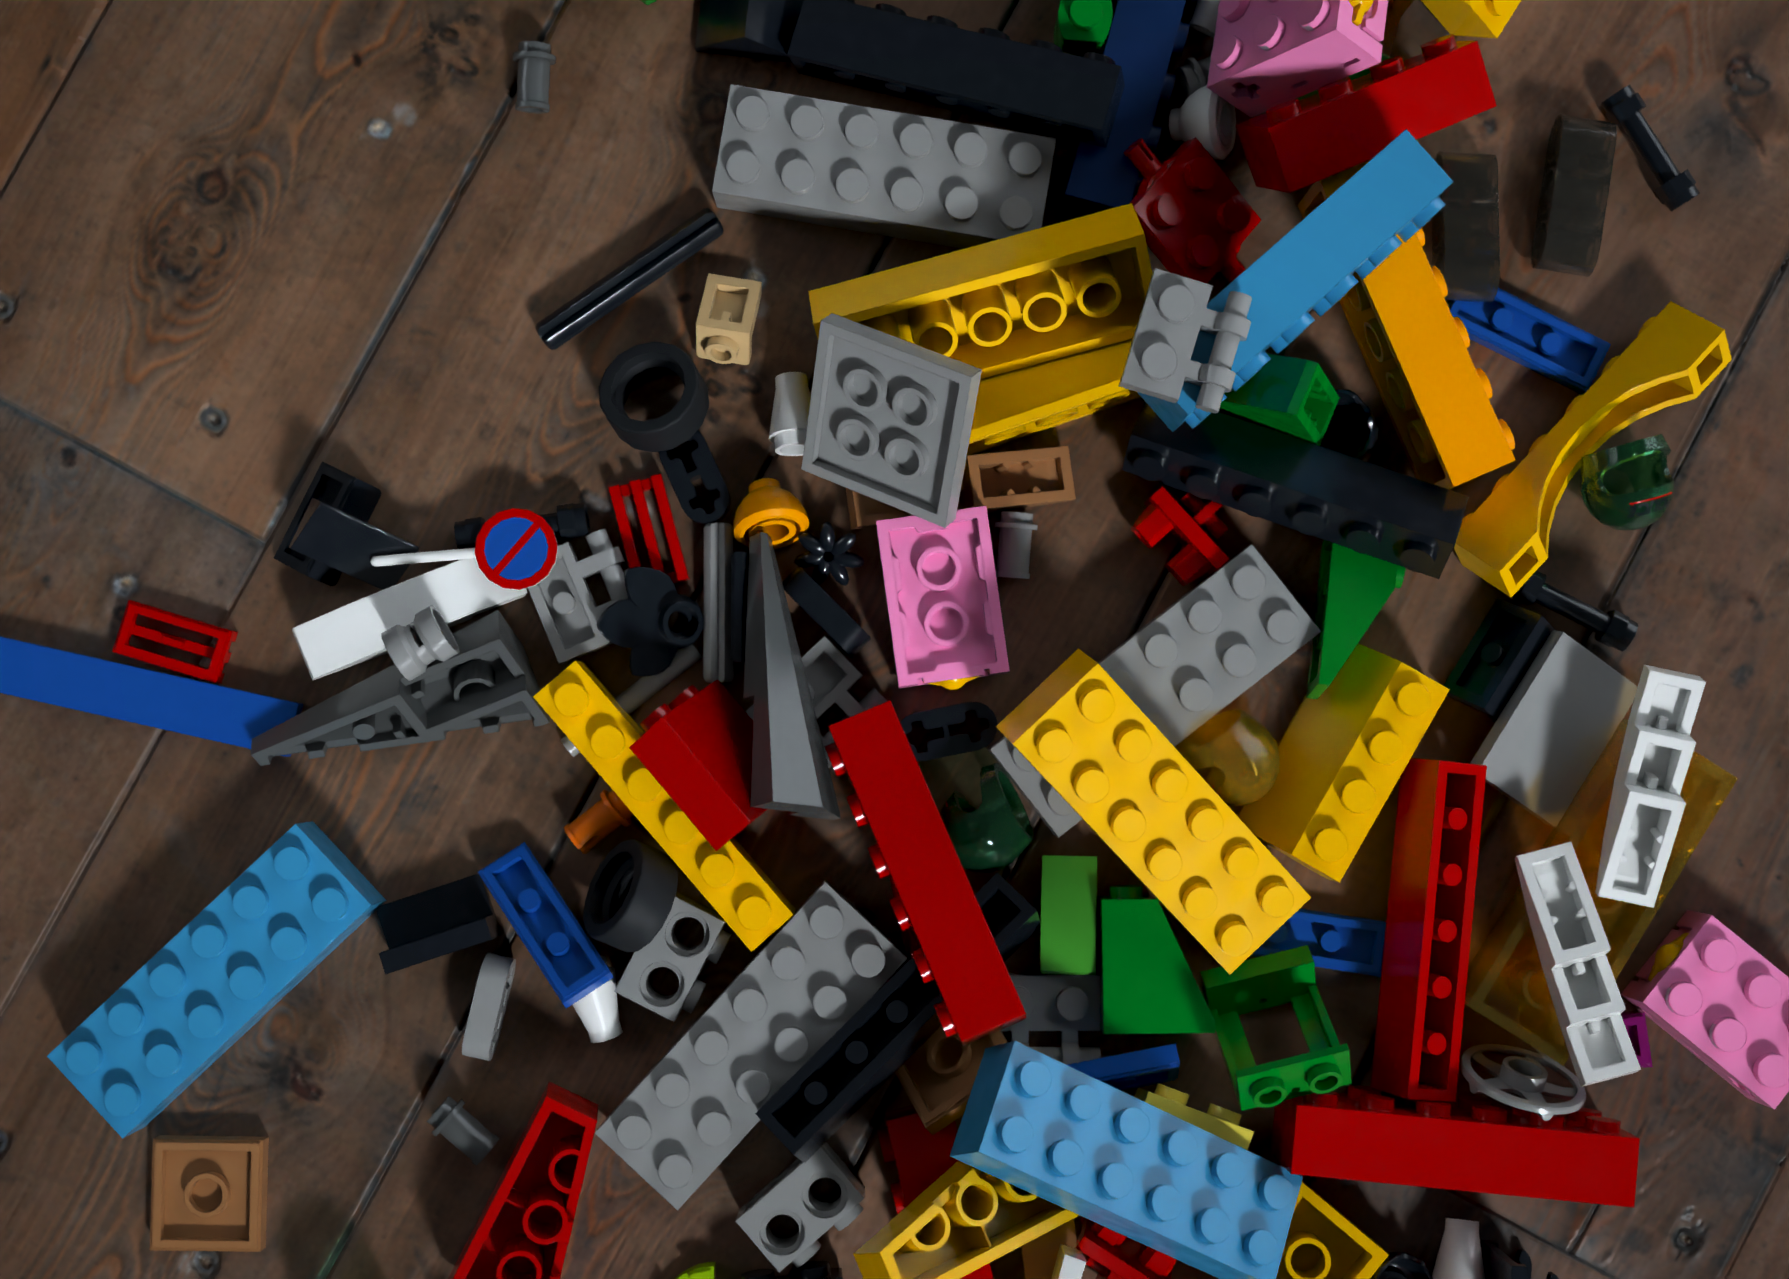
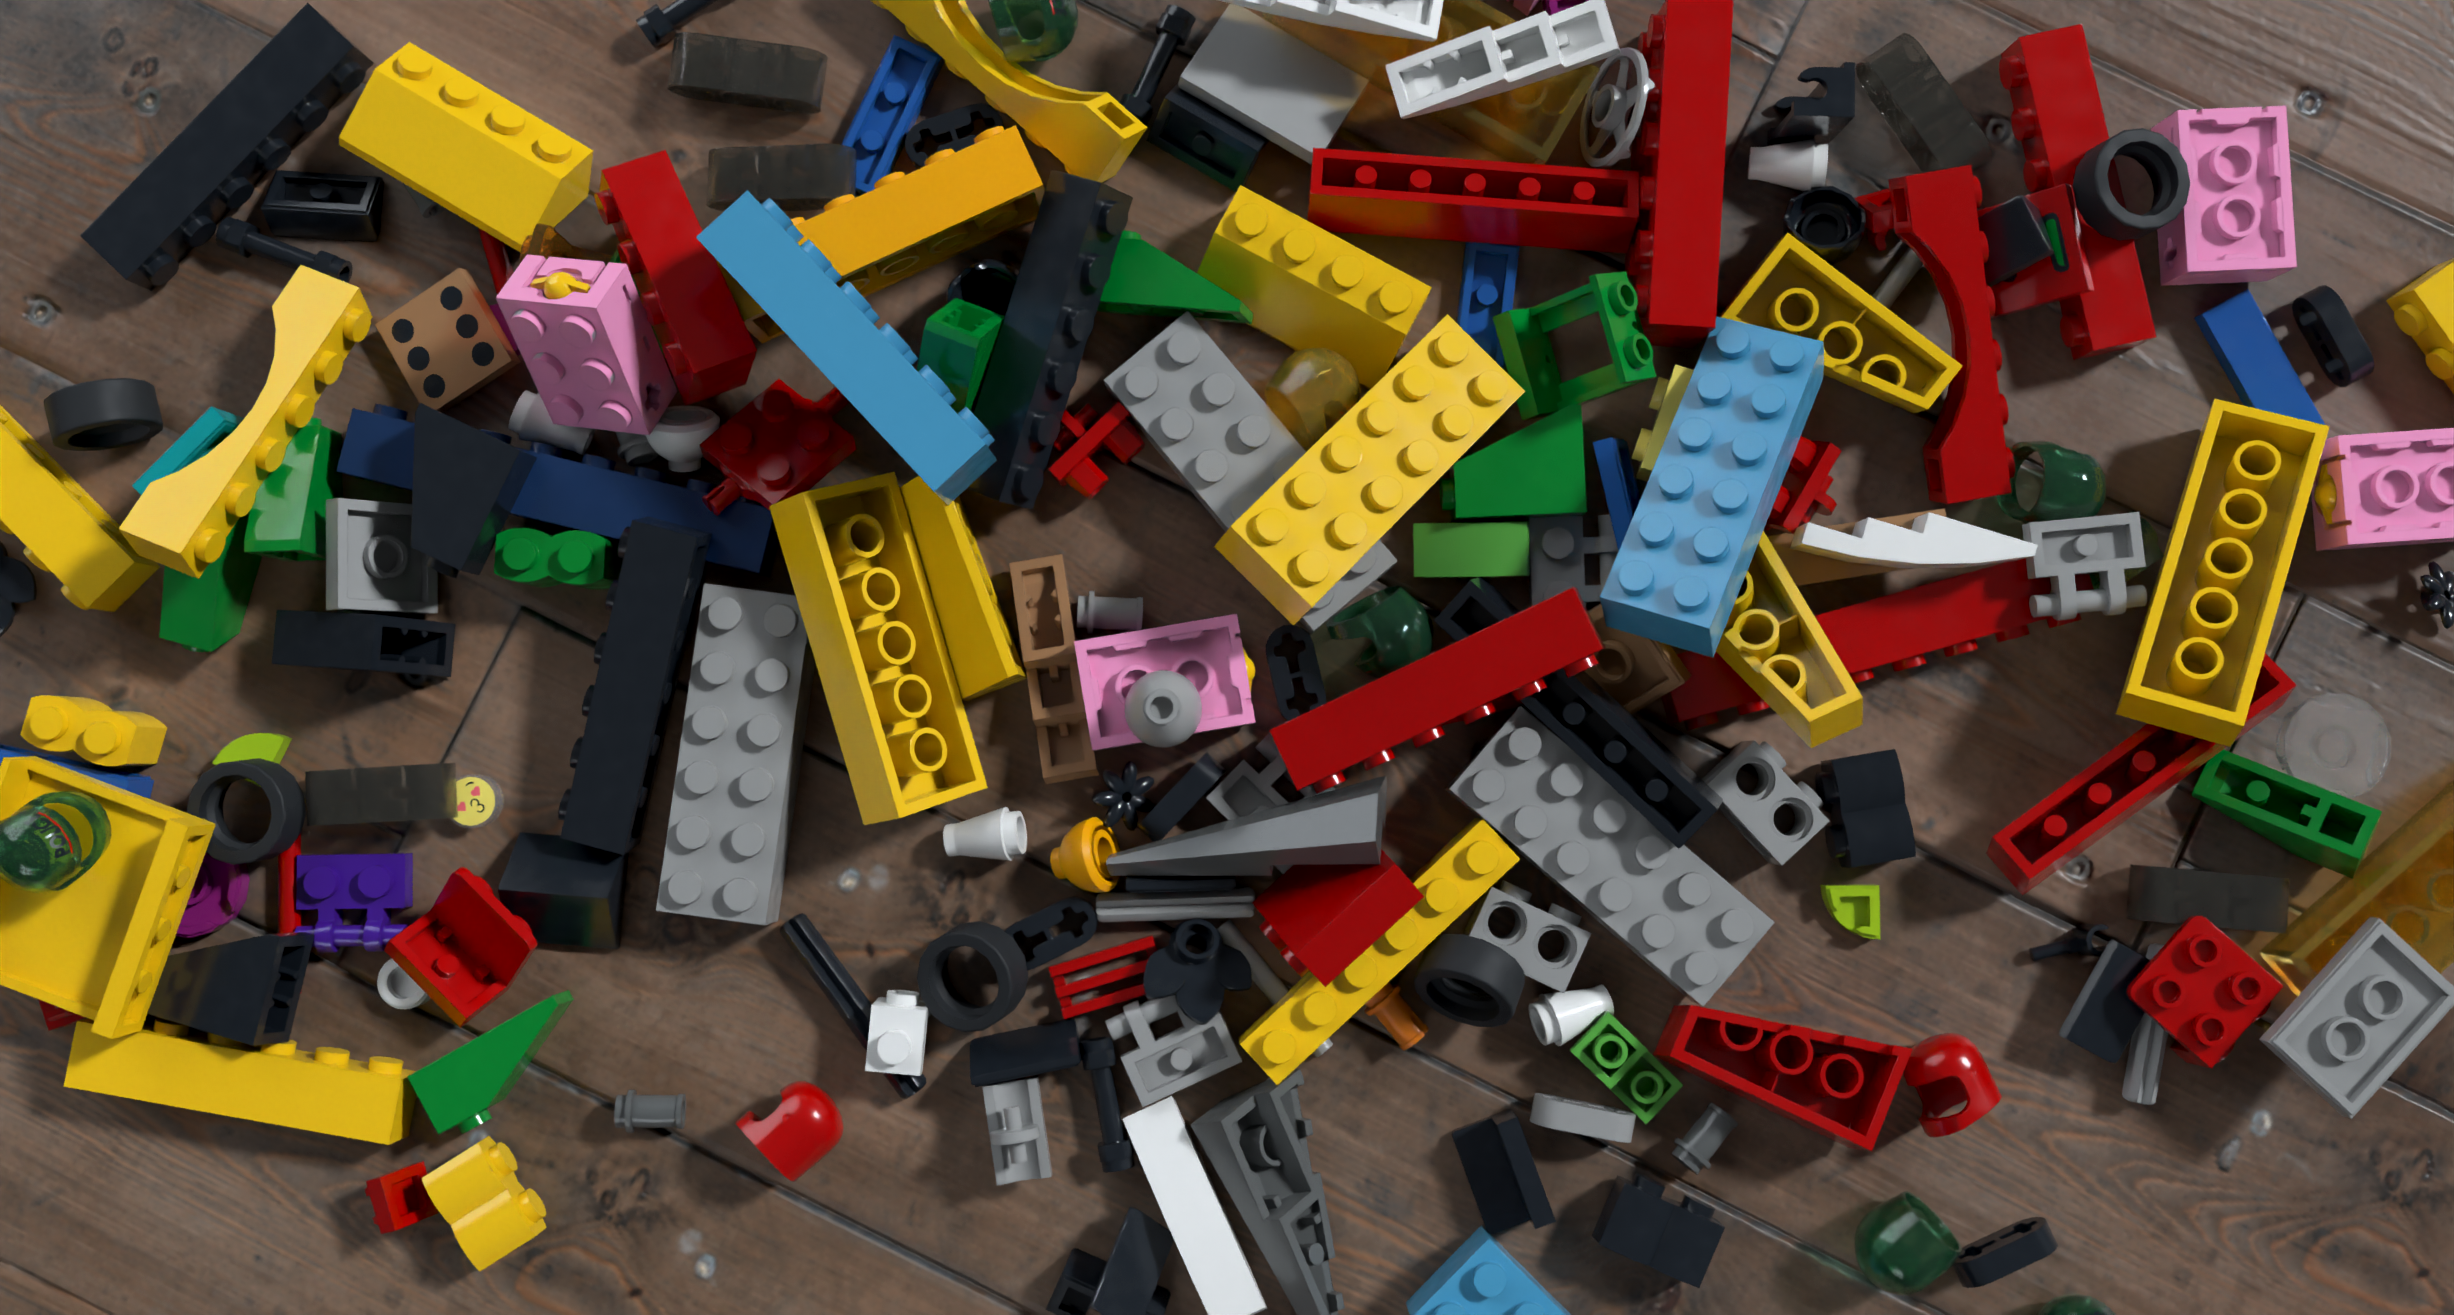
camera: 90 degrees left, 0 degrees up
piece [370,508,558,590] -> none
light grey wheel [381,605,460,681] -> none
blue tile [478,842,613,1008] -> none
tan bracket [696,273,762,365] -> none
light grey plate [801,313,982,528] -> none
light grey plate [1119,268,1252,413] -> none
none -> red helmet [736,1081,844,1182]
none -> white bracket [865,990,931,1076]
none -> black beam [905,103,1005,169]
none -> black slope [970,1018,1082,1087]
none -> light grey hips [982,1076,1052,1185]
none -> light grey brick [1125,670,1202,748]
none -> bright green slope [1570,1011,1683,1124]
none -> black brick [1592,1173,1725,1288]

